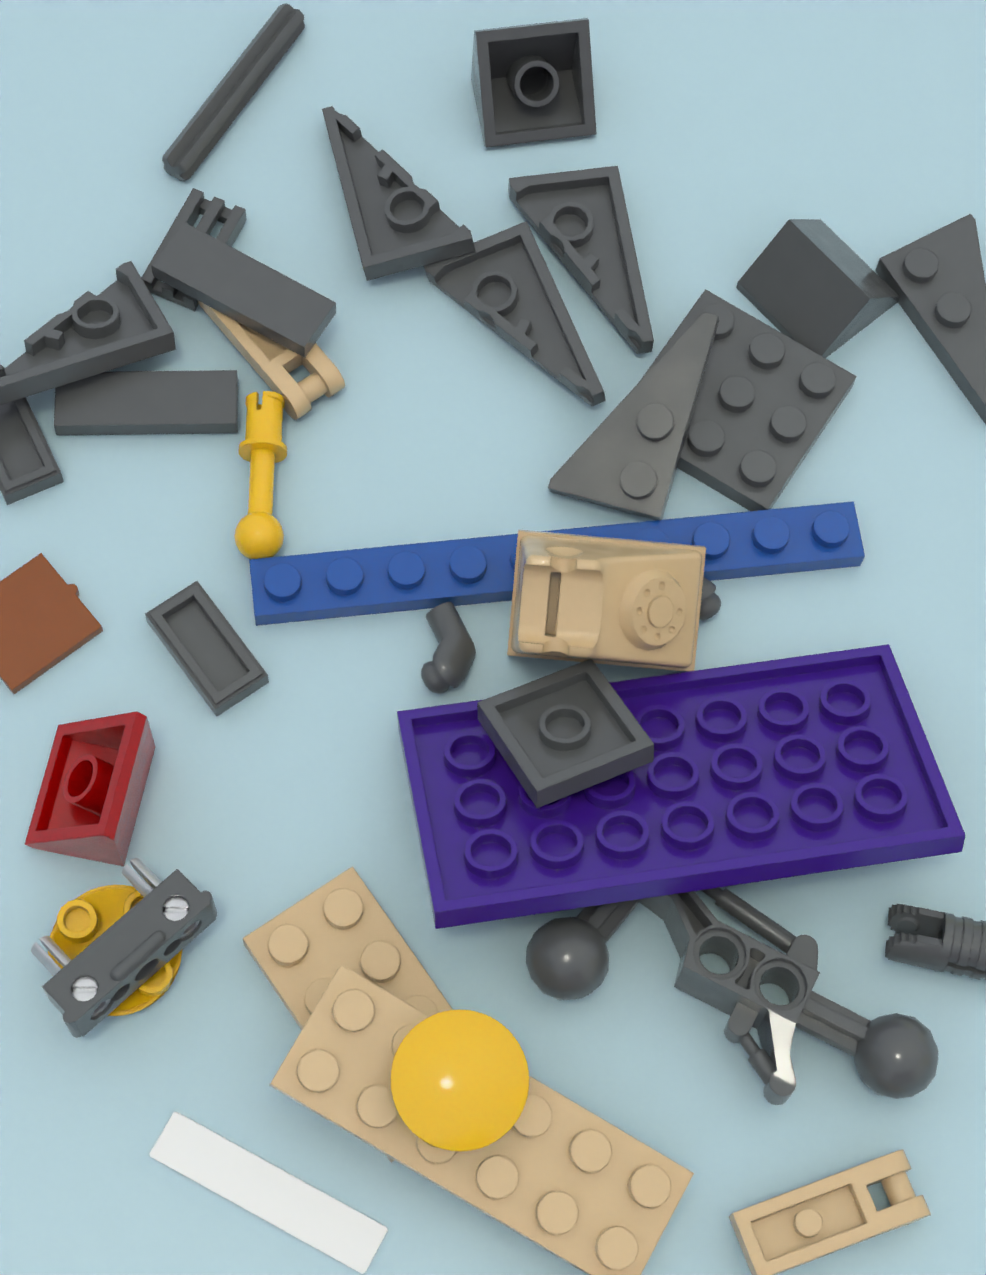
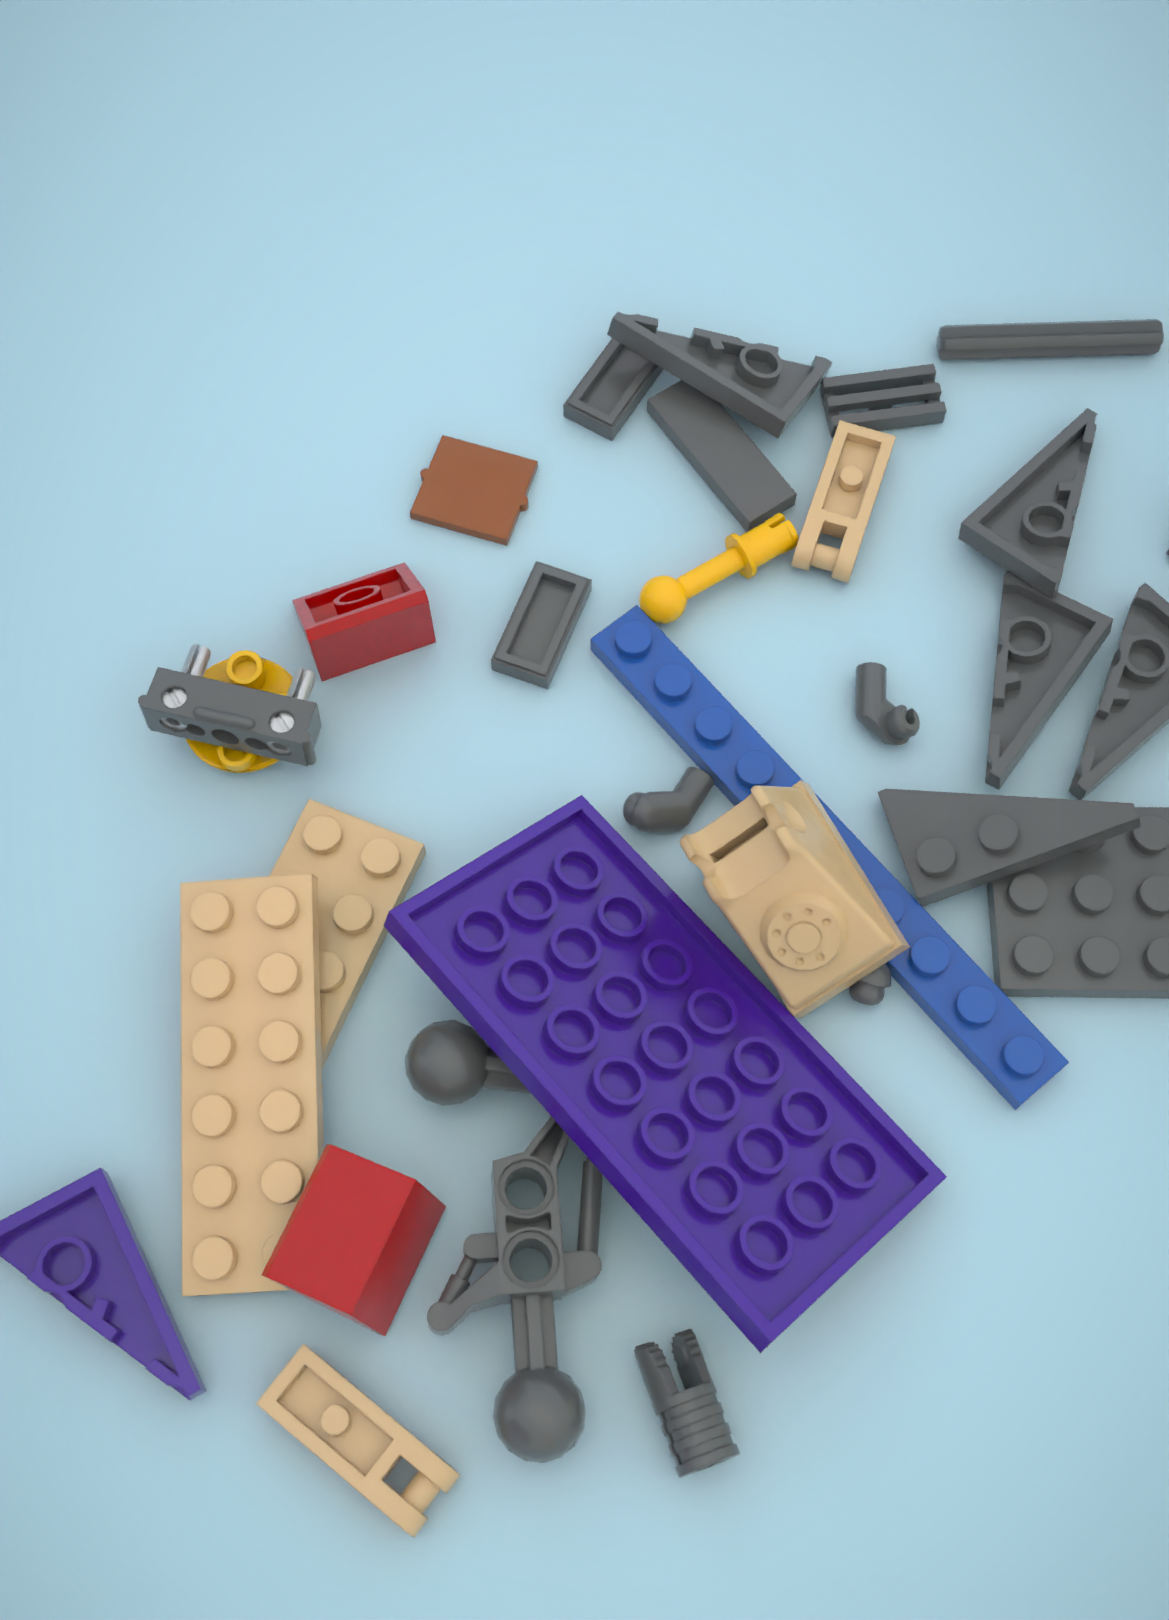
camera: 65 degrees right, 0 degrees up
white sticker [150,1112,388,1274] -> none
dark grey tile [151,222,336,358] -> none
yellow dish [390,1009,529,1151] -> none
dark grey plate [477,659,654,808] -> none
none -> red slope [261,1144,446,1336]
none -> dark grey arm [855,662,920,745]

